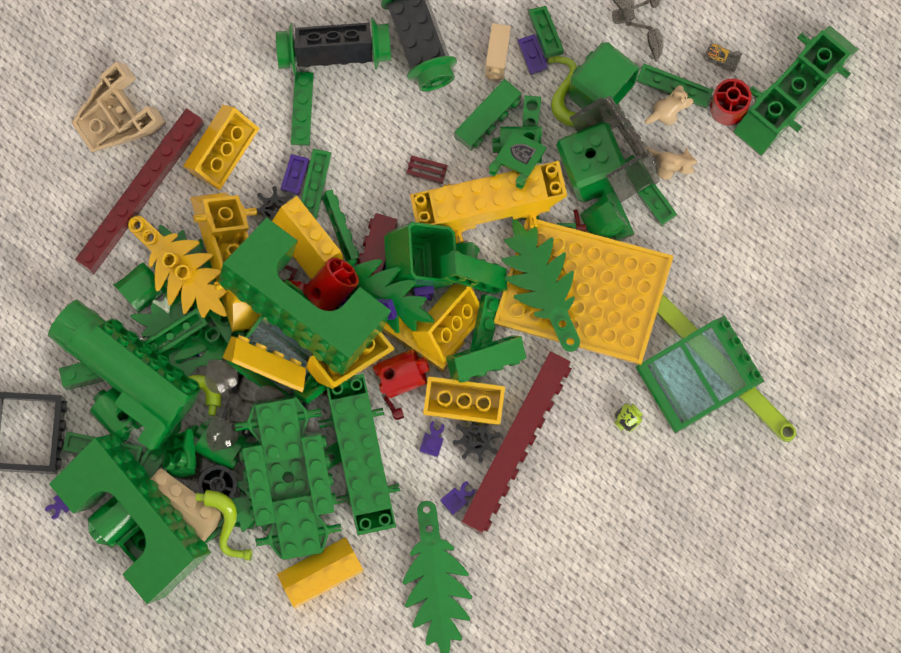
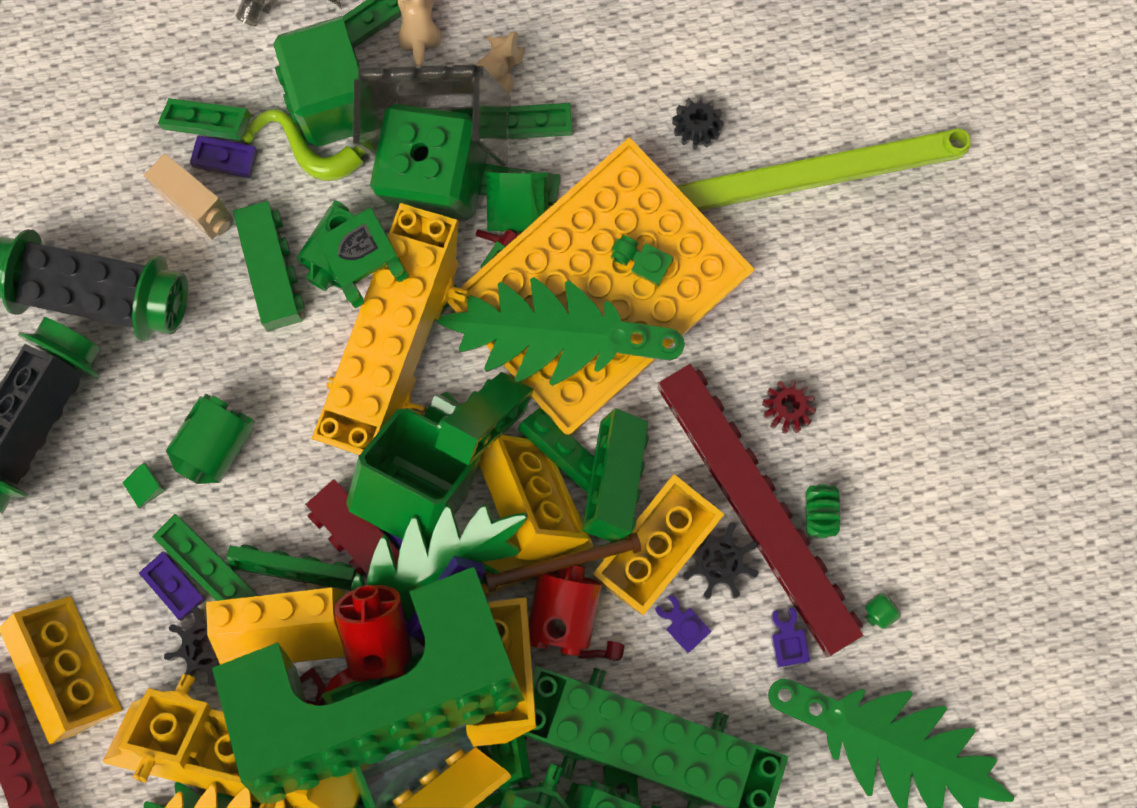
camera: 55 degrees left, 0 degrees up
green plate [291,72,314,146] -> none
dark red tile [406,156,448,184] -> none
dark purple plate [414,286,434,301] -> none
green leg [523,95,542,126] -> none
lime head [614,403,643,432] -> none
window [636,316,765,433] -> none
none -> green slope [122,462,166,509]
none -> green cylinder [165,393,255,484]
none -> reddish brown bar [484,532,641,592]
none -> green plate [610,235,673,287]
none -> black gear [672,96,724,150]
none -> dark red gear [762,380,816,434]
none -> green gear [805,484,841,538]
none -> green piece [865,592,901,629]

